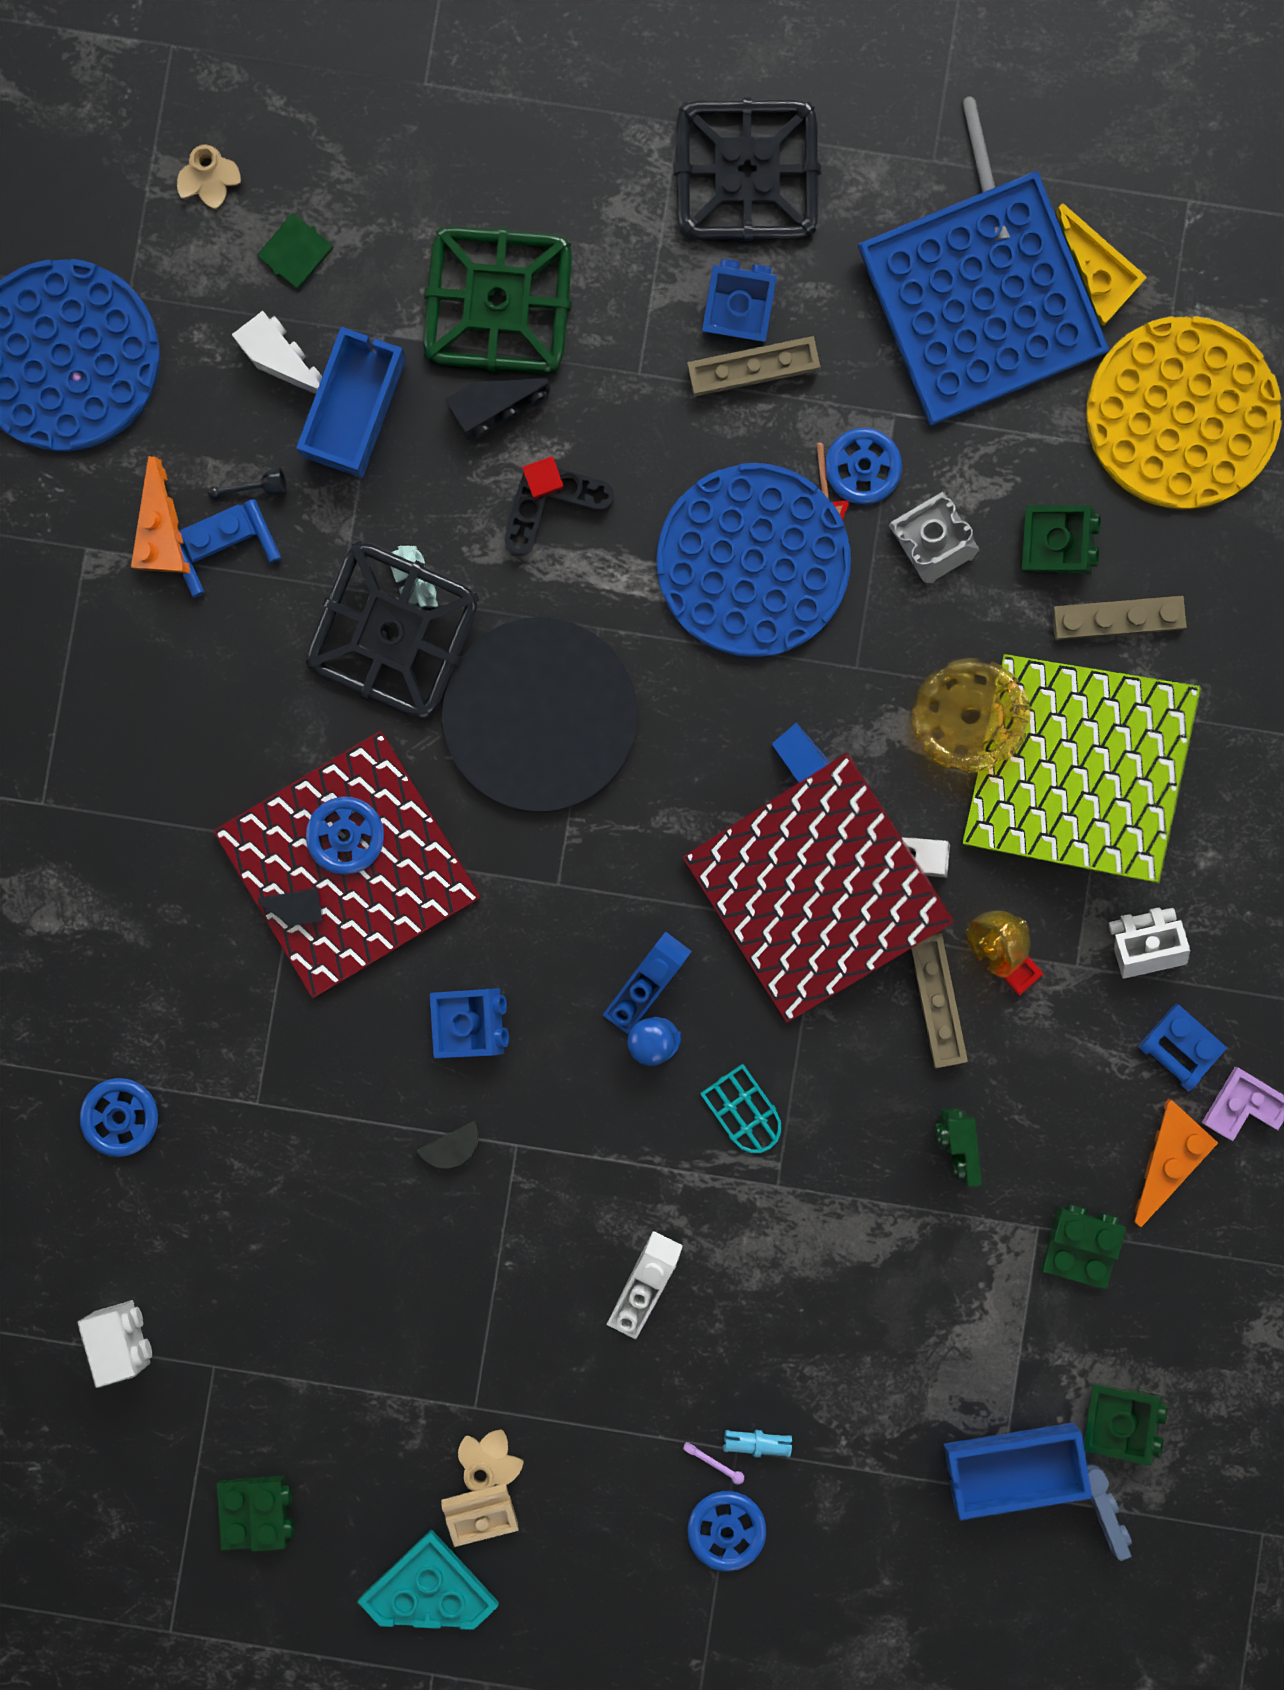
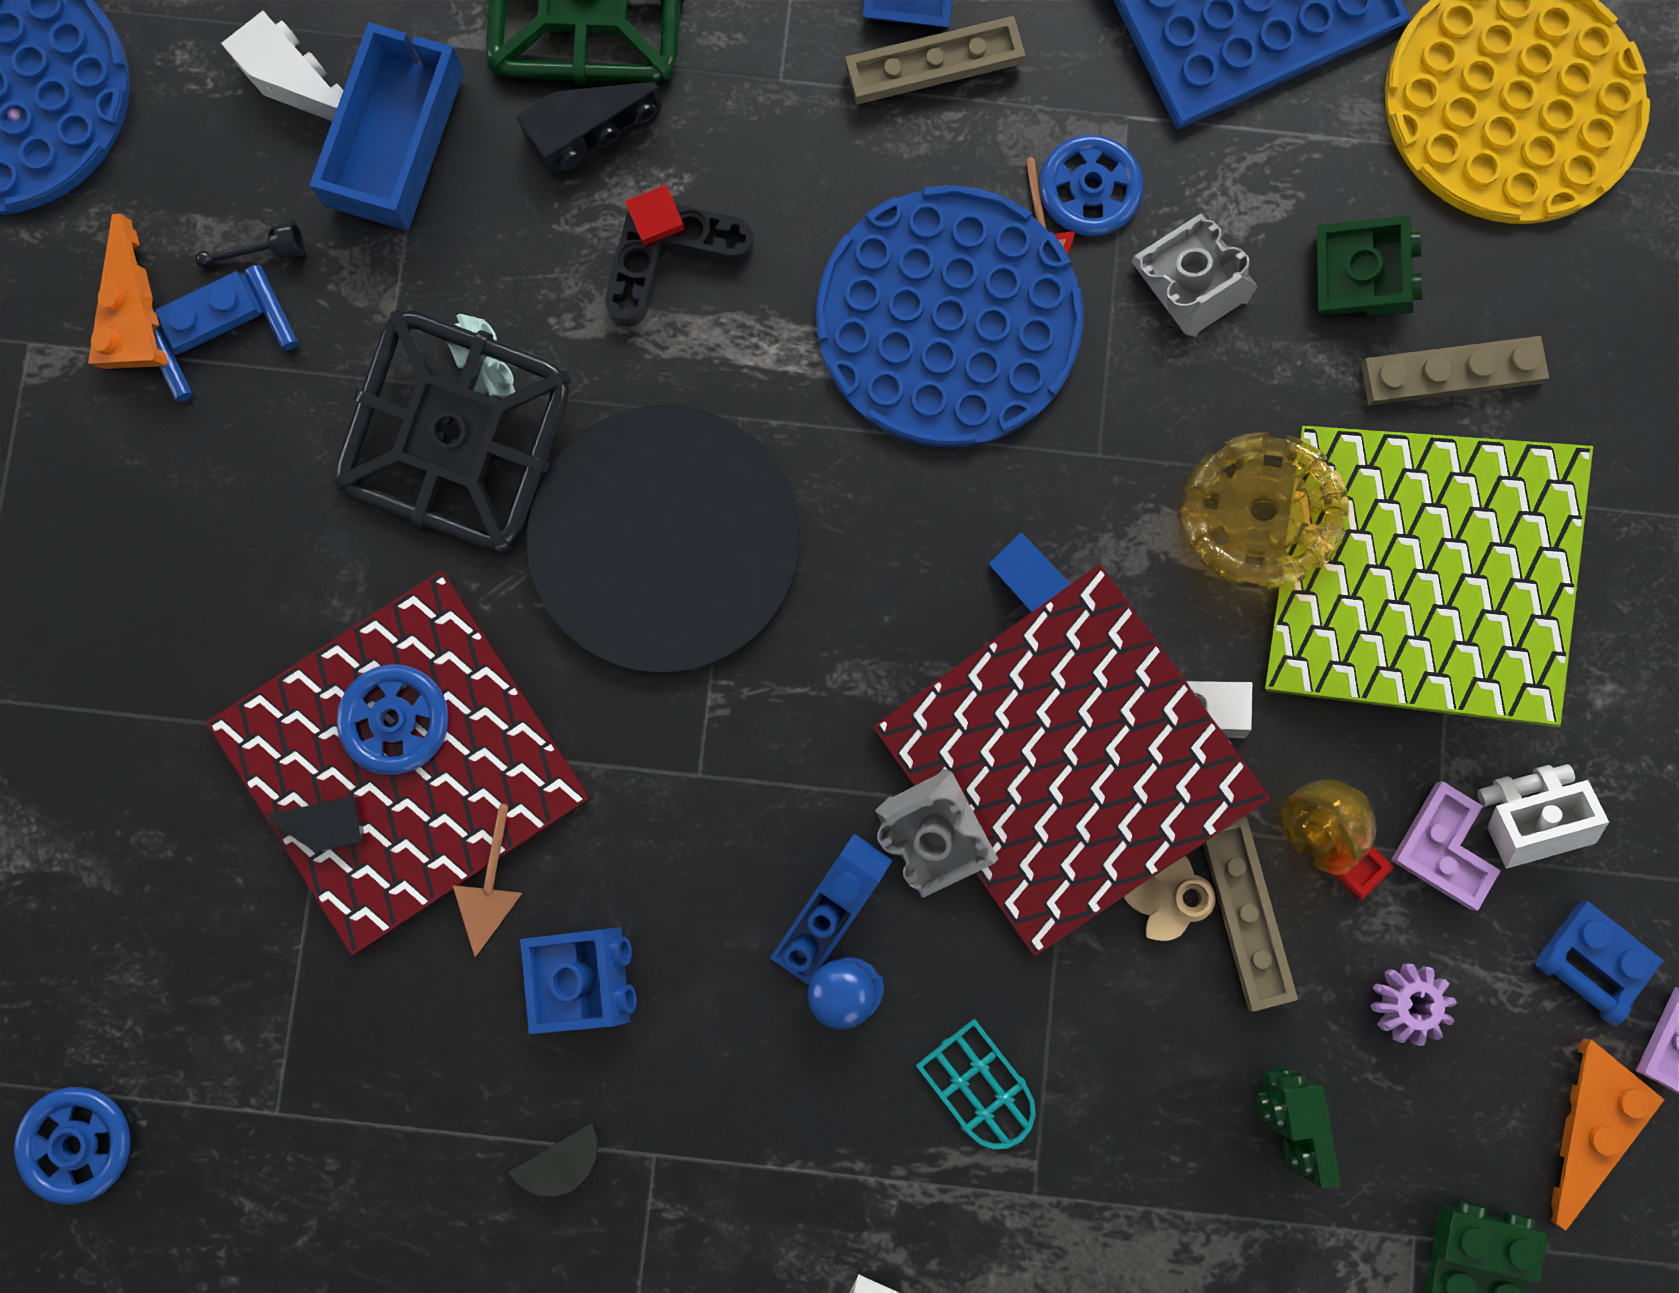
camera: 10 degrees left, 5 degrees down
none -> nougat piece [452,804,522,957]
none -> light grey slope [875,769,998,898]
none -> tan plate [1123,856,1216,941]
none -> lavender gear [1370,963,1457,1046]
none -> lavender plate [1391,781,1501,911]

